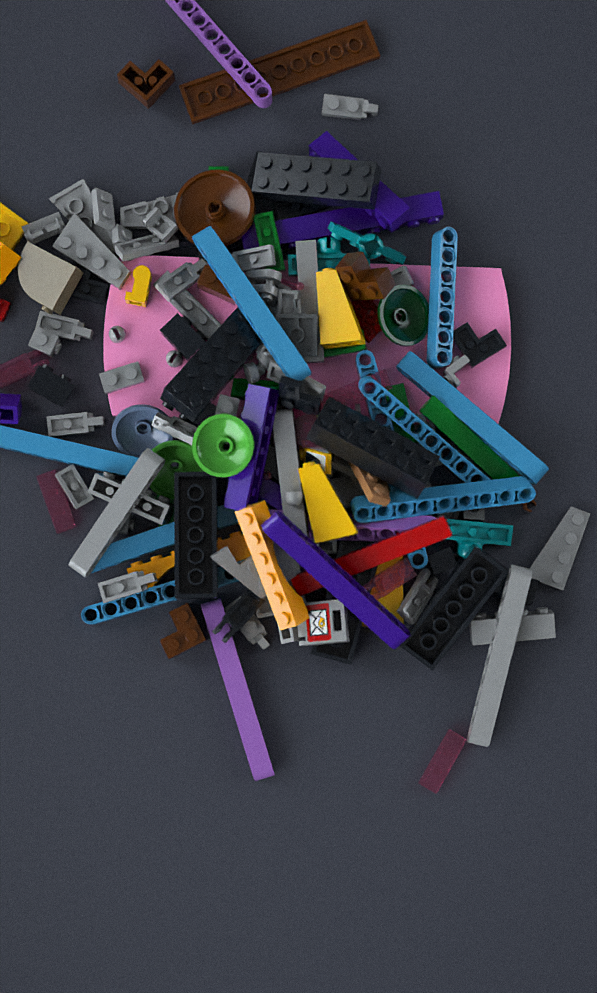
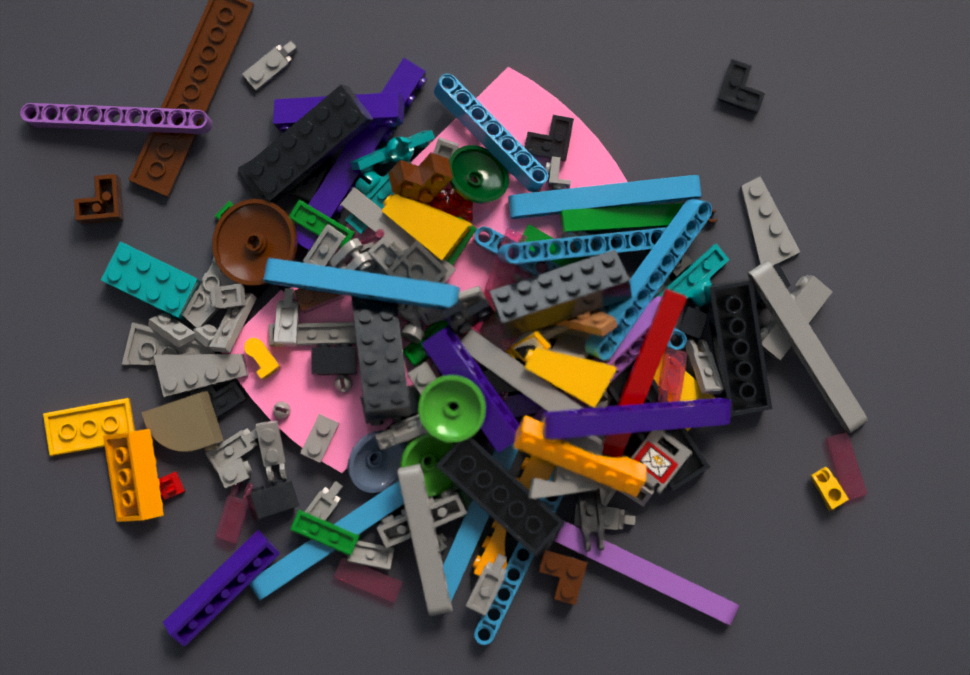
camera: 45 degrees left, 0 degrees up
light grey hinge [22,212,65,244] -> none
light grey hinge [285,492,302,507] -> none
none -> teal brick [101,241,202,320]
none -> light grey hinge [256,420,287,482]
none -> green tile [290,510,360,556]
none -> yellow leg [810,466,849,511]

